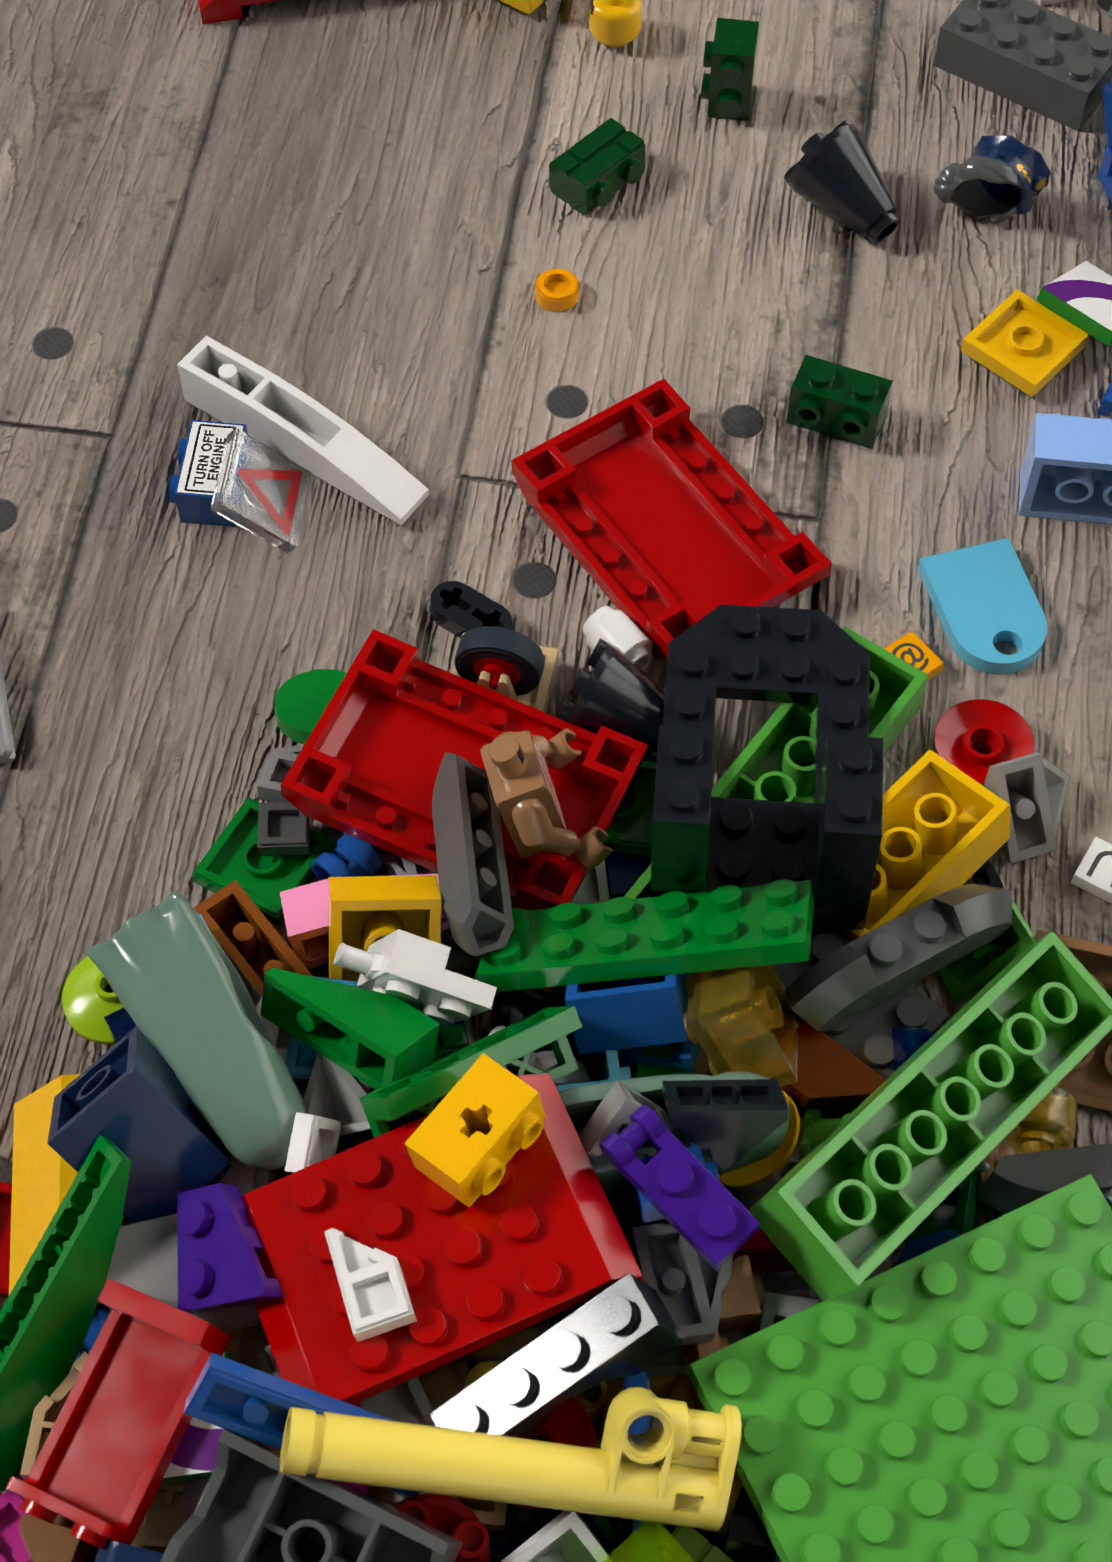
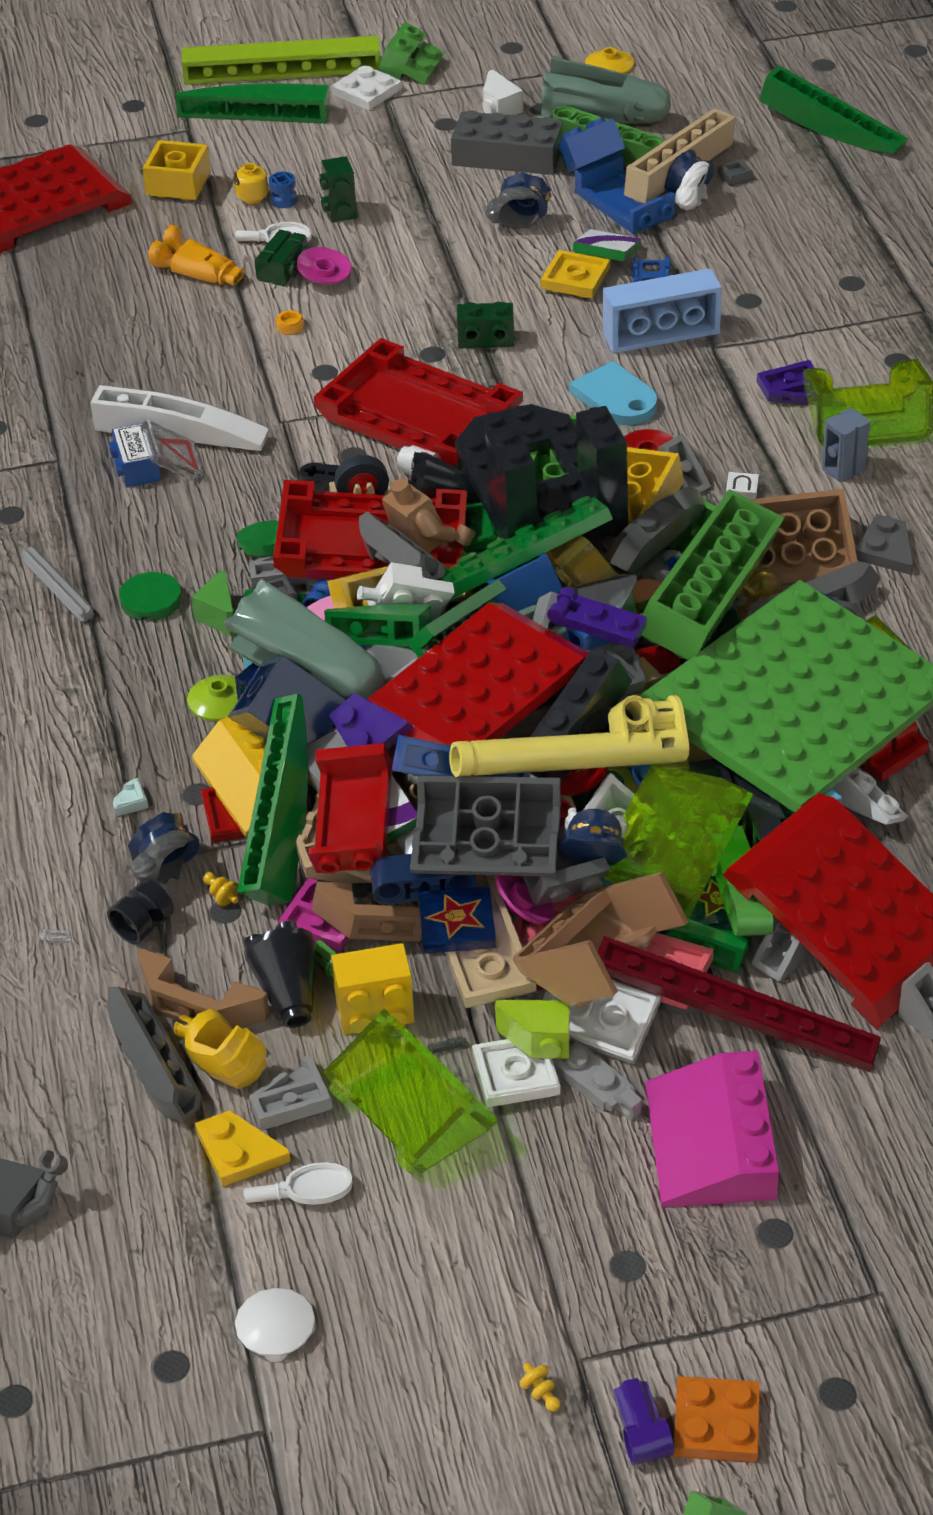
camera: 20 degrees left, 15 degrees down
white tile [285,1112,341,1173] -> none
white tile [324,1228,417,1342] -> none
yellow brick [404,1053,546,1208] -> none
black cone [784,119,901,244] -> none
none -> green tile [119,572,181,620]
none -> light orange piece [148,224,245,286]
none -> bright green slope [192,571,234,636]
none -> white piece [235,222,311,243]
none -> blue wheel [269,171,297,208]
none -> dark pink dish [297,247,351,284]

